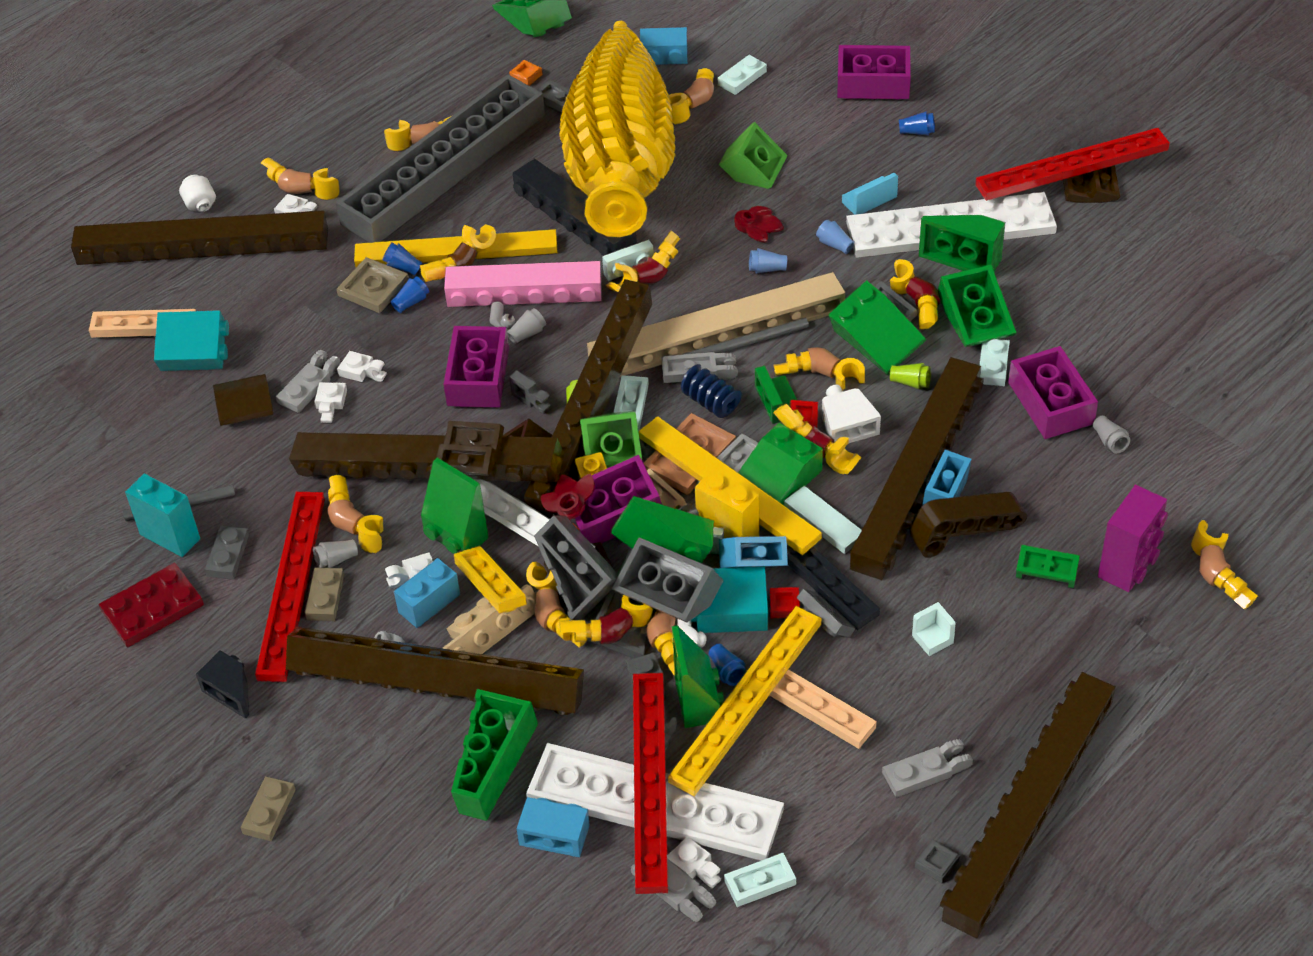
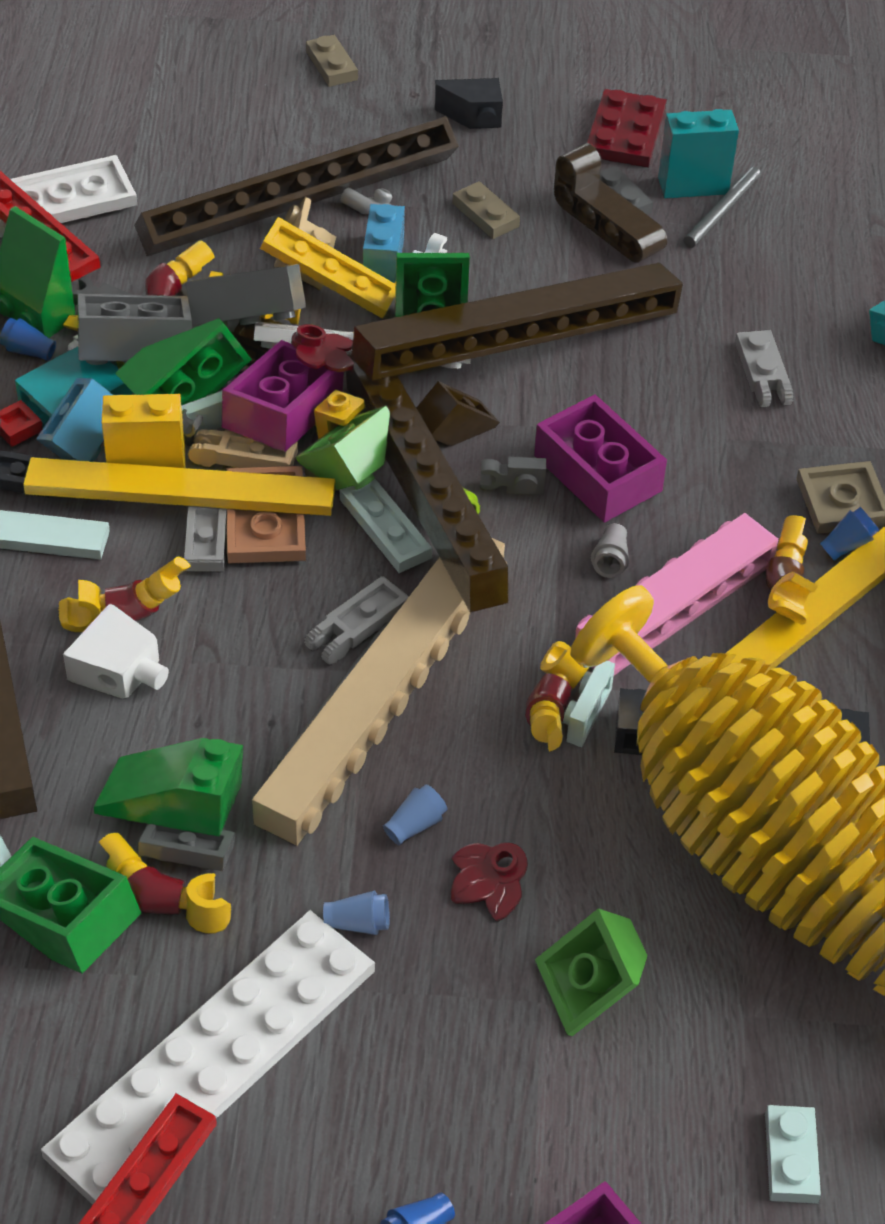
camera: 135 degrees right, 0 degrees up
dark brown slope [213,374,274,426] -> none
red plate [255,491,325,682] -> none
light grey cone [313,539,358,568] -> none
white plate [315,382,347,423] -> none
yellow piece [328,475,383,553] -> none
white plate [337,351,387,382] -> none
blue cone [391,276,429,313] -> none
dark brown slope [437,421,504,476] -> none
green wedge [451,689,538,821] -> none
light grey arm [490,301,515,331] -> none
dark azure brick [517,797,590,857] -> none
piece [668,68,714,124] -> none
dark blue piece [681,364,742,418] -> none
green slope [738,423,823,505] -> none
green panel [755,366,797,424] -> none
yellow piece [773,347,865,390] -> none
red plate [789,400,818,428] -> none
medium azure panel [842,173,898,215] -> none
lime cone [890,363,931,390] -> none
green slope [919,215,1006,272] -> none
none -> dark brown beam [554,143,667,263]

